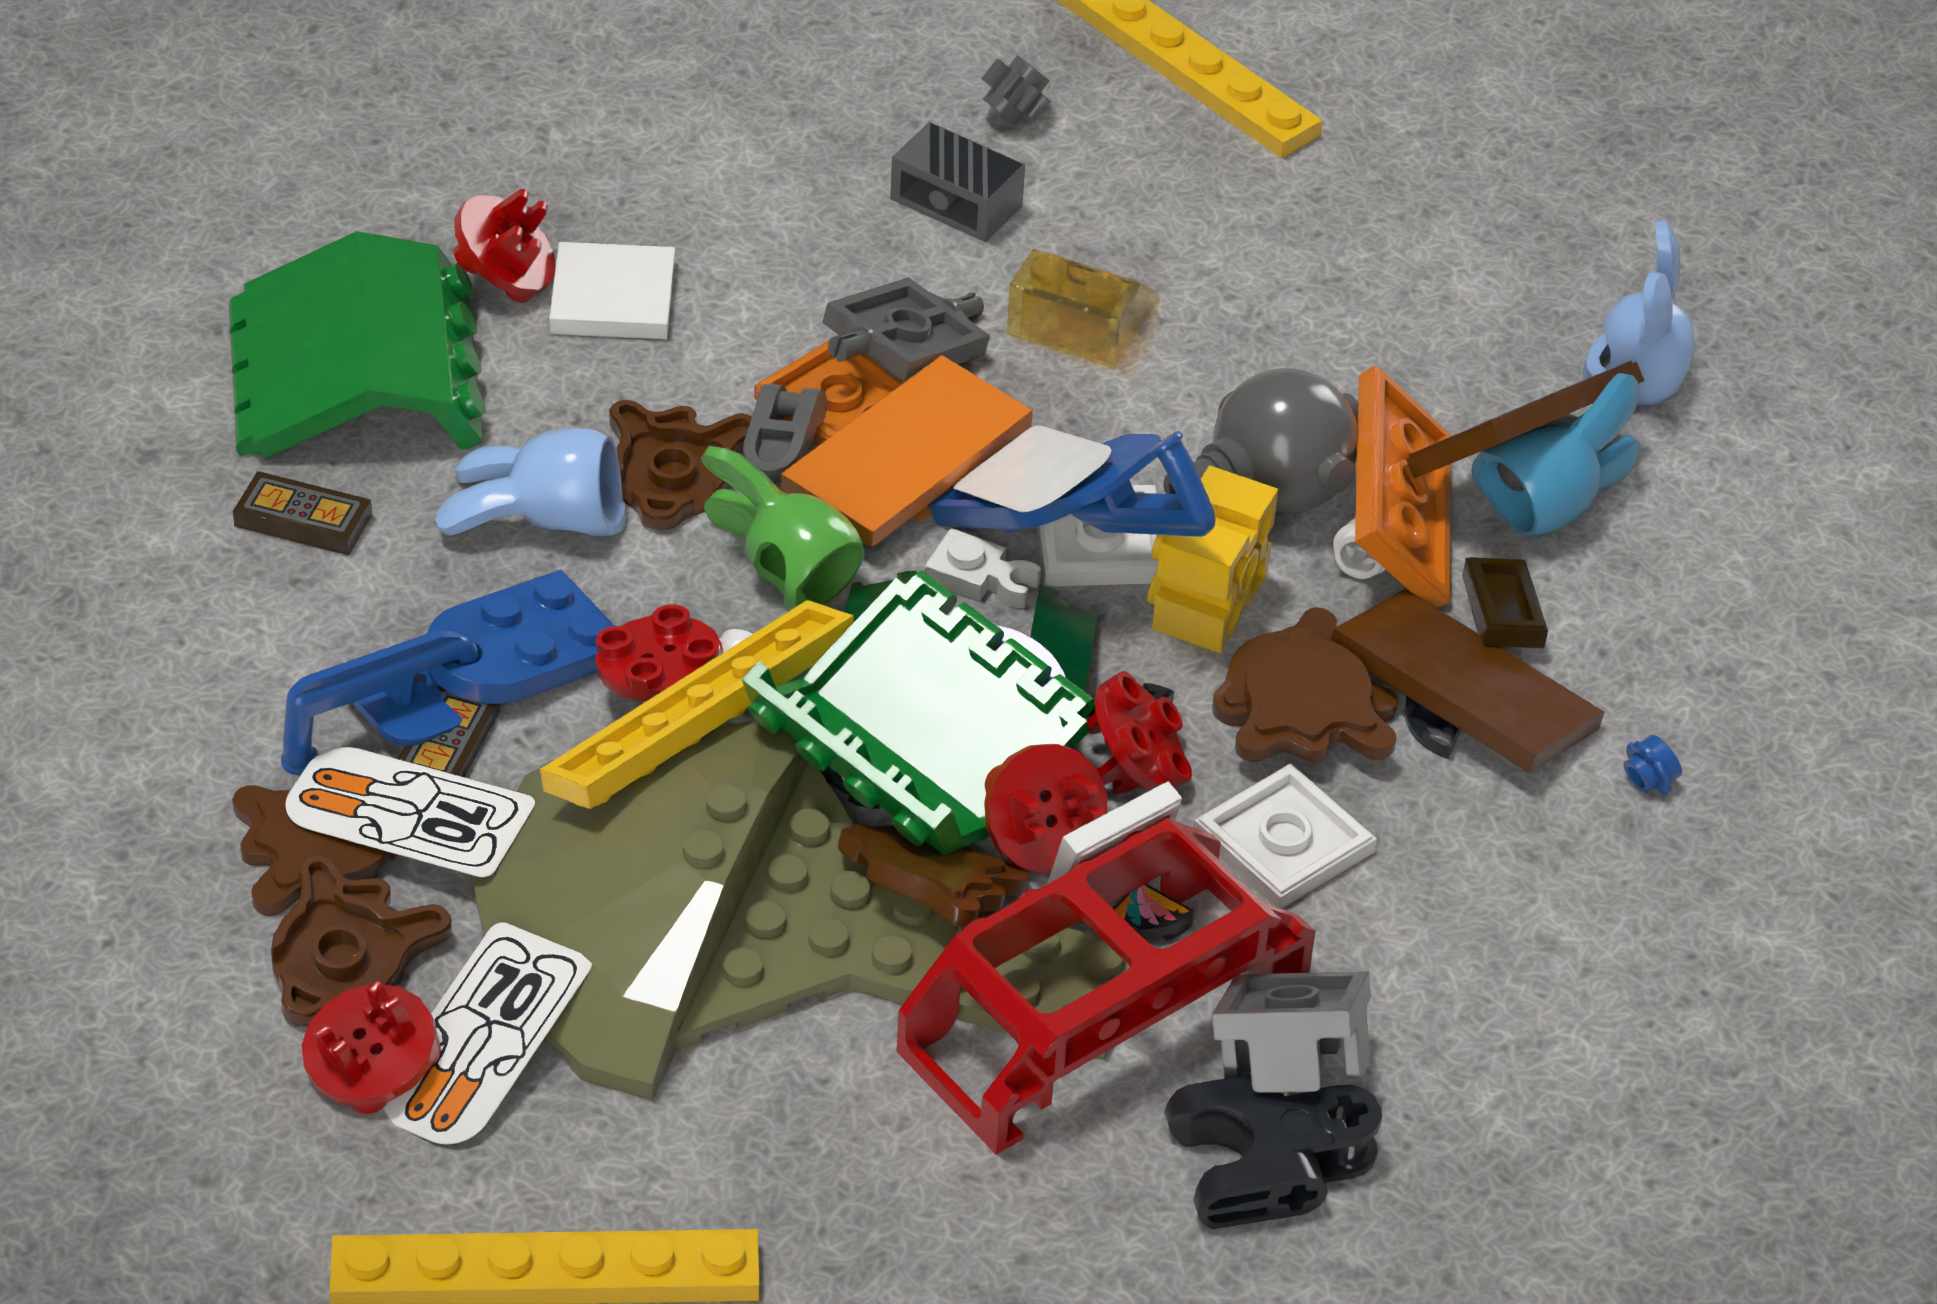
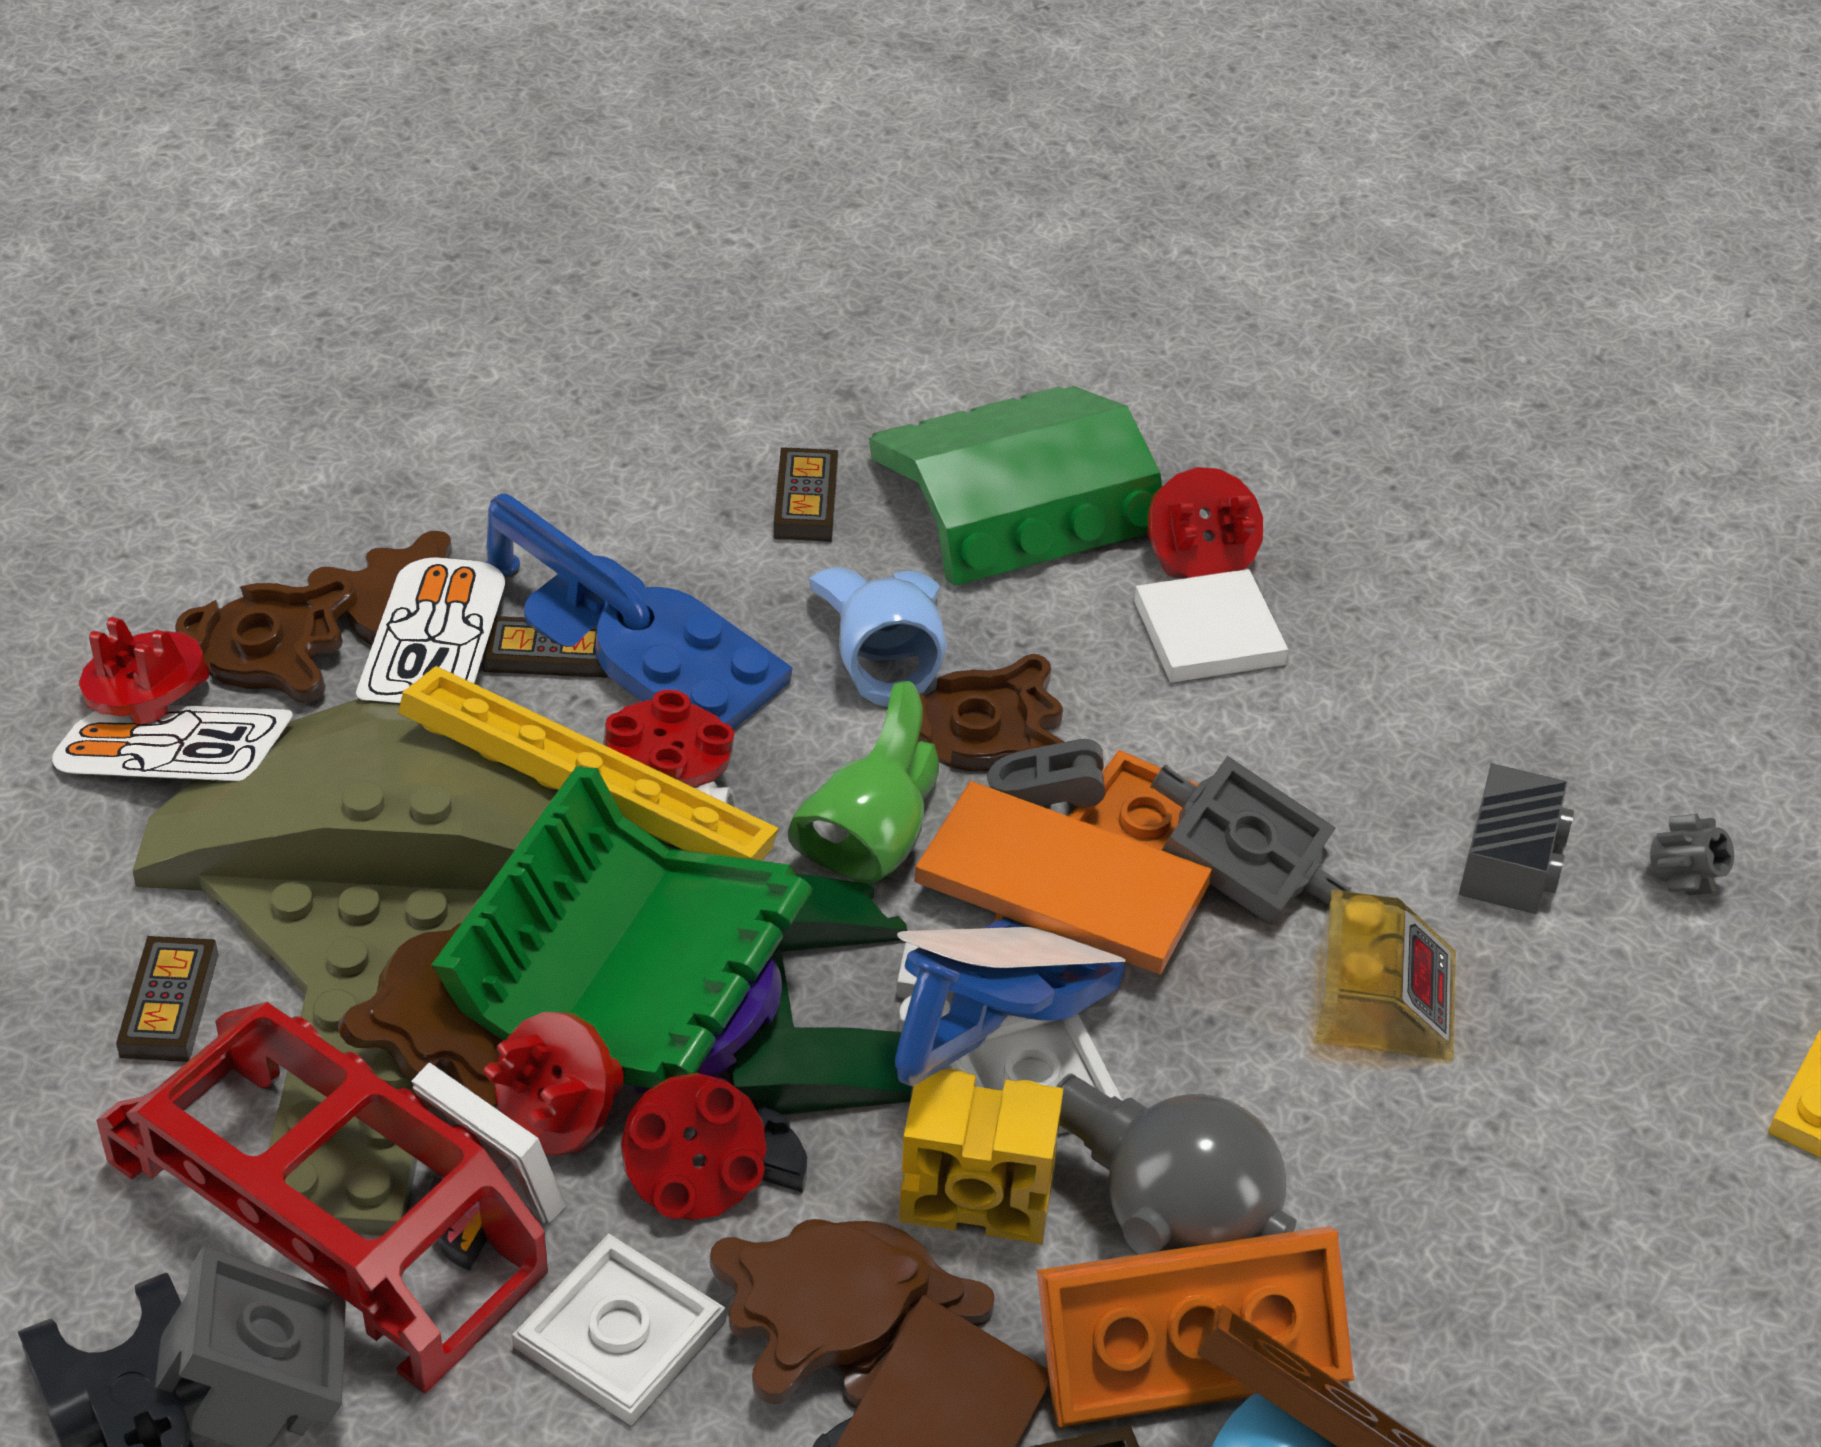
camera: 75 degrees right, 0 degrees up
none -> tile [116,936,219,1062]

